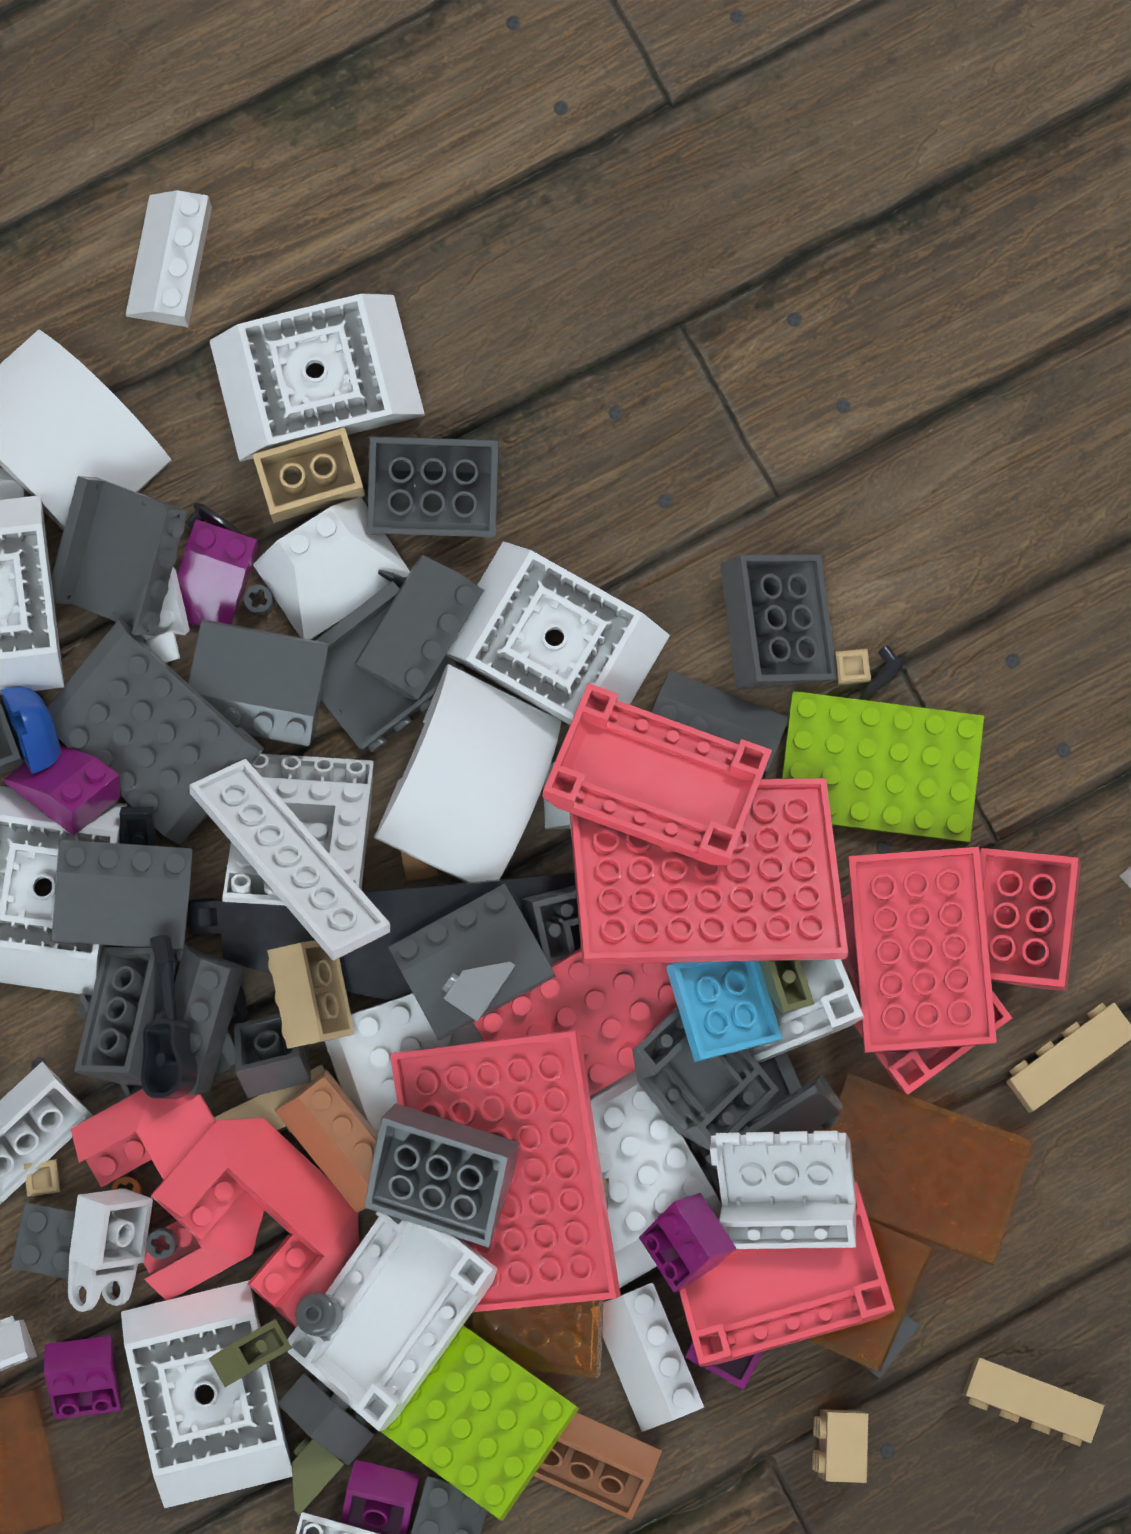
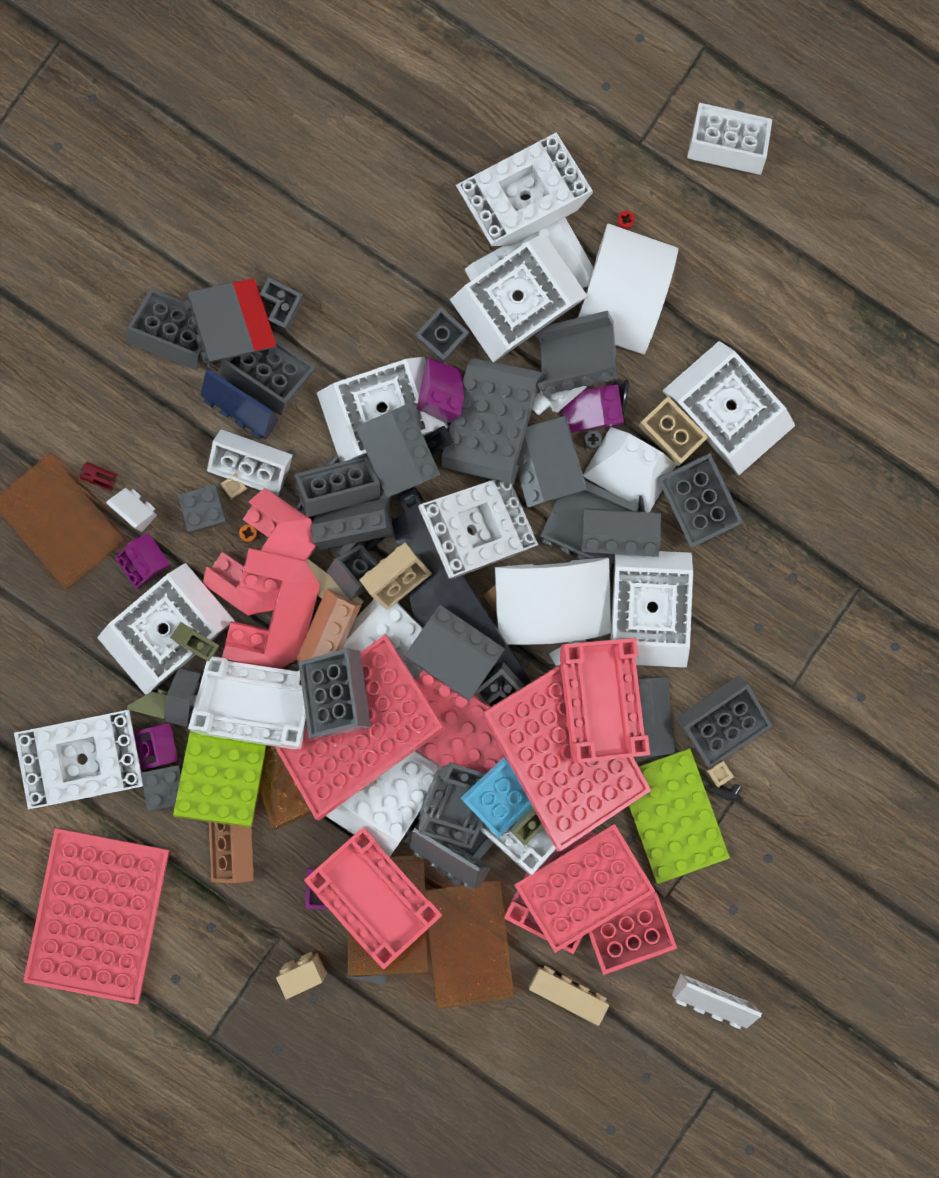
camera: 65 degrees right, 5 degrees up
blue brick [1,686,61,774] -> none
white brick [68,1188,153,1312] -> none
white slope [126,190,212,327] -> none
black piece [141,935,198,1099] -> none
dark grey bush [146,1227,178,1259] -> none
white plate [190,759,390,961] -> none
dark grey head [295,1292,343,1337] -> none
light grey slope [442,961,516,1022] -> none
white slope [591,1282,704,1432] -> none
magenta slope [639,1193,736,1293] -> none
white slope [710,1131,856,1249] -> none
tan brick [962,1357,1105,1447] -> none

